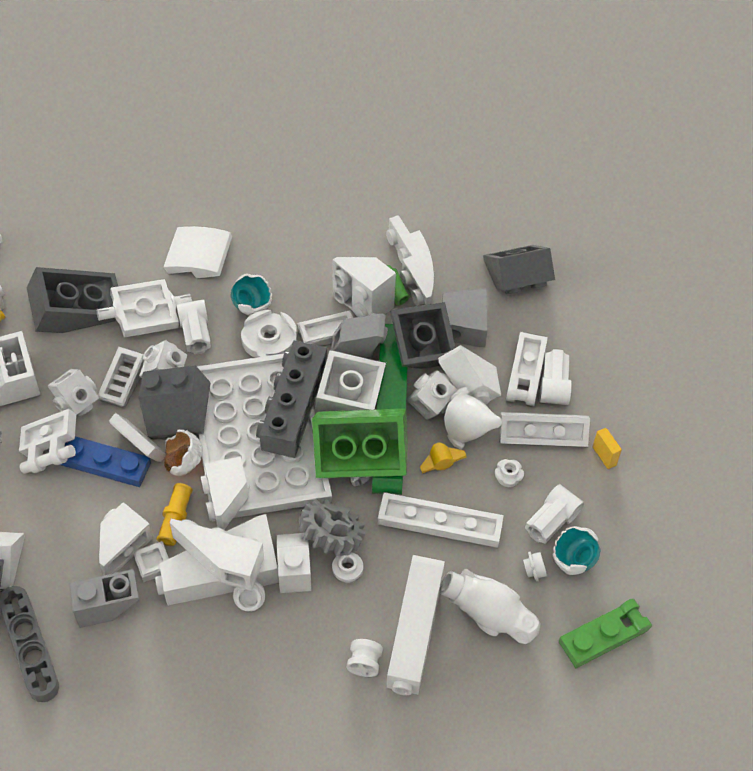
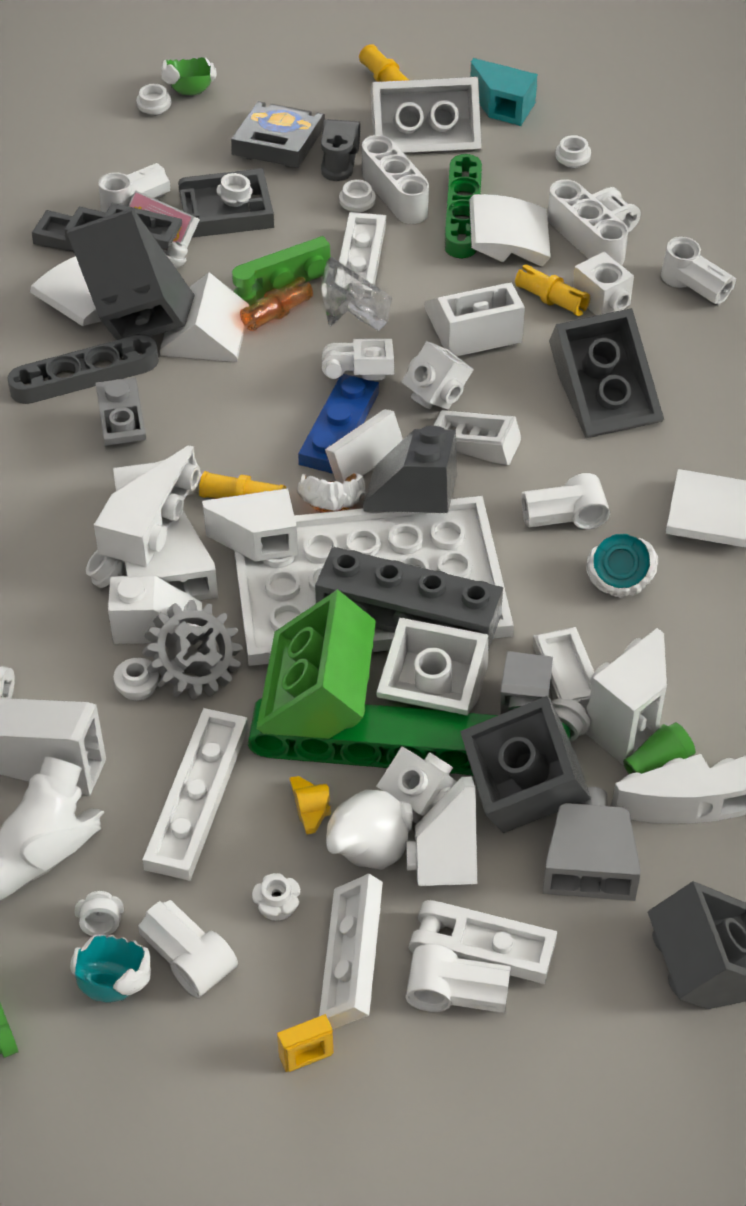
camera: 95 degrees right, 5 degrees down
white plate [96,279,192,338] -> none
white slope [99,502,153,576] -> none
white brick [139,340,187,378] -> none
white plate [241,310,297,358] -> none

